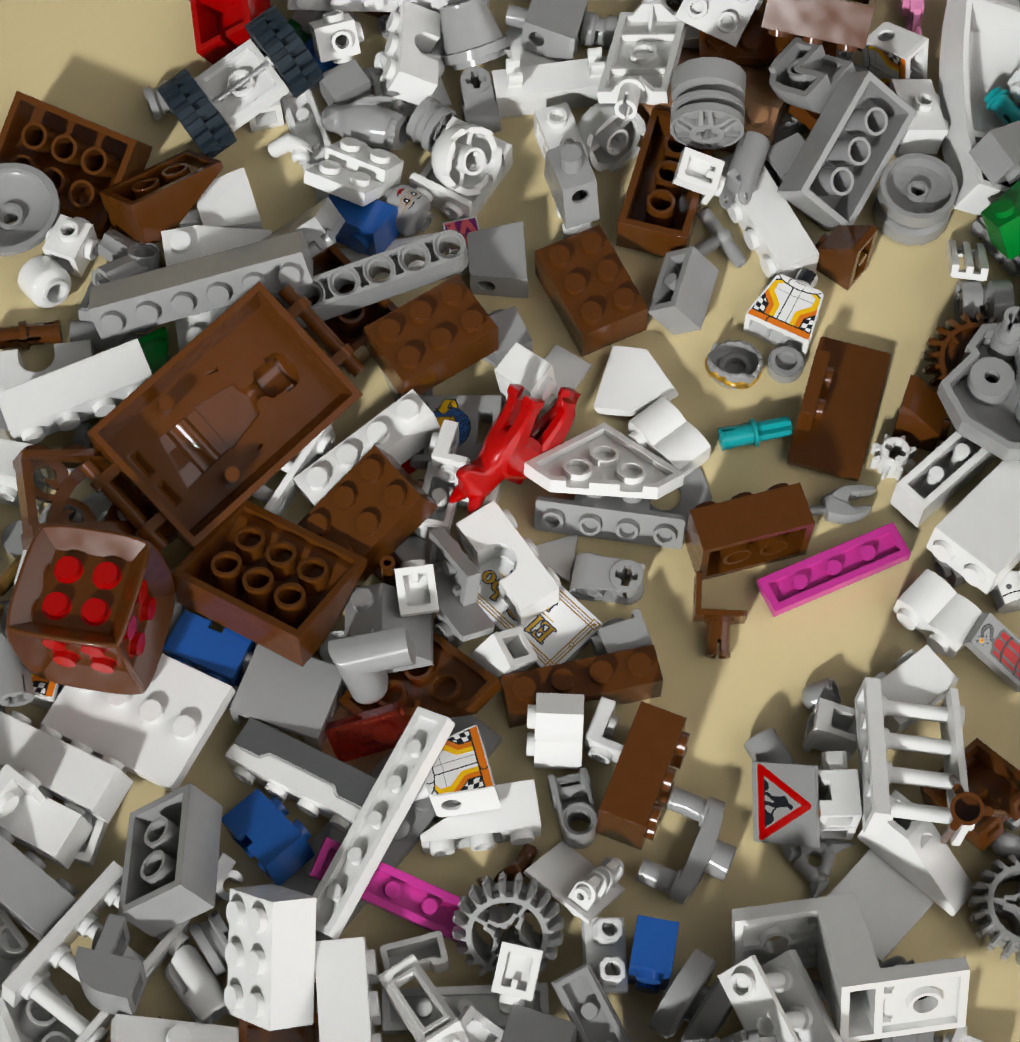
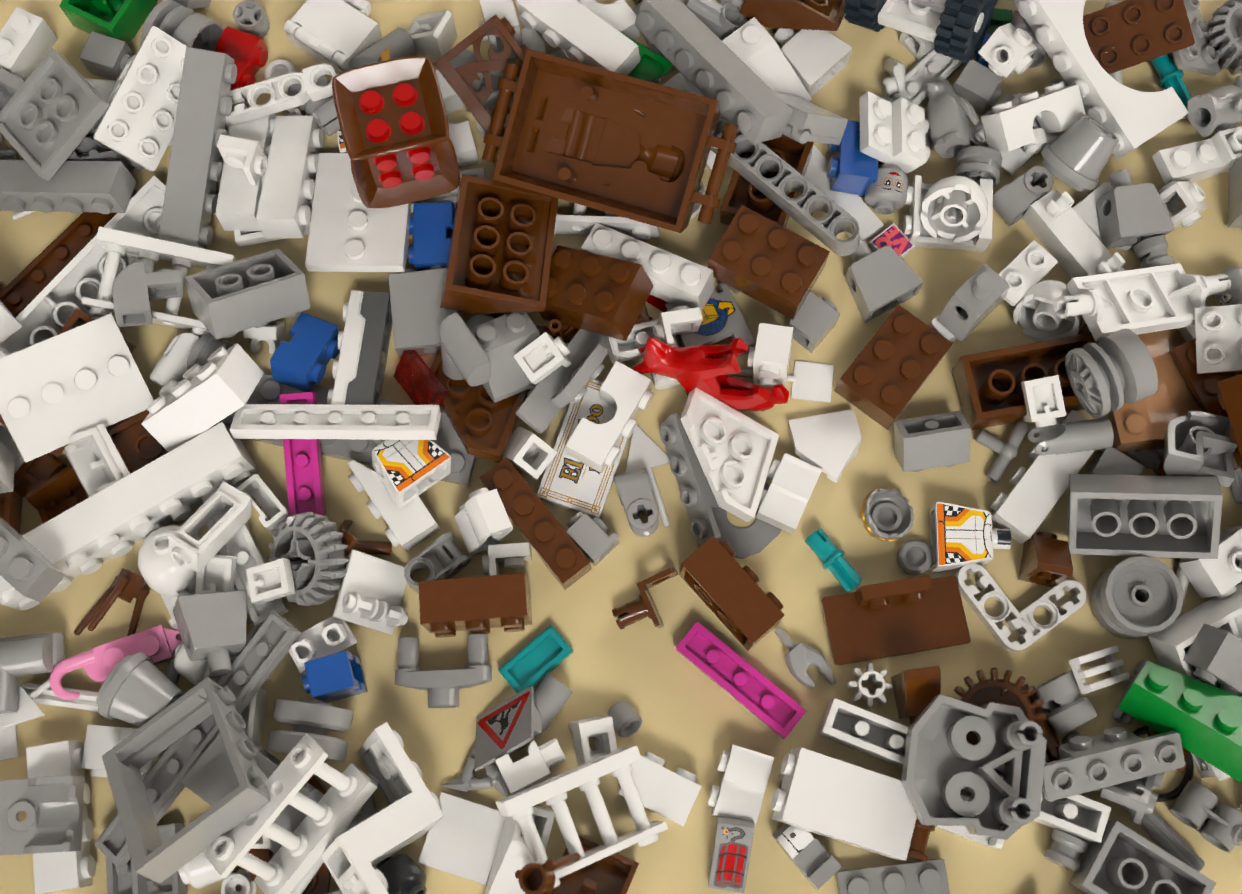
camera: 65 degrees right, 10 degrees up
none -> teal tile [498,625,573,693]
none -> white beam [955,563,1086,652]

